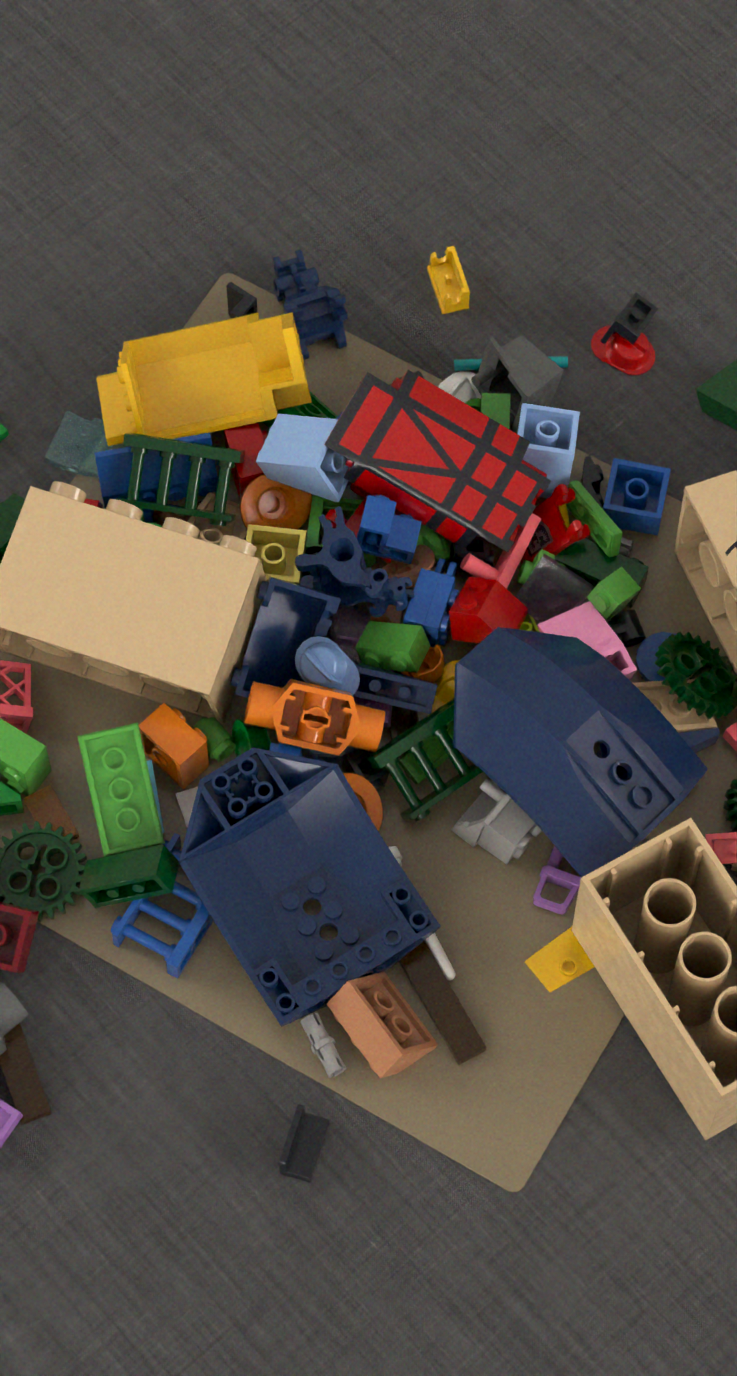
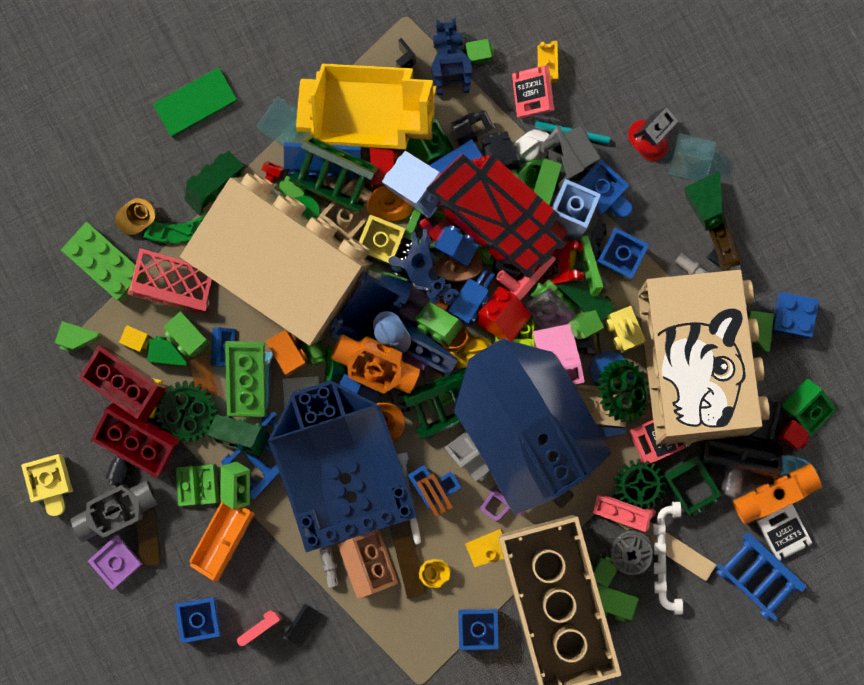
camera: 20 degrees right, 20 degrees up
none -> blue brick [175,597,222,643]
none -> bright green slope [176,464,220,506]
none -> orange container [189,502,255,582]
none -> blue slope [211,327,236,367]
none -> bright green brick [220,462,250,510]
none -> coral container [237,610,283,646]
none -> blue brick [408,465,461,508]
none -> dark orange tile [417,473,452,517]
none -> yellow hair [419,559,451,588]
none -> black piece [450,110,497,146]
none -> blue brick [458,608,499,650]
none -> bright green brick [465,39,494,65]
none -> coral container [512,65,554,118]
none -> blue brick [578,159,632,219]
none -> light yellow brick [605,306,646,353]
none -> clear light blue slope [668,133,717,181]

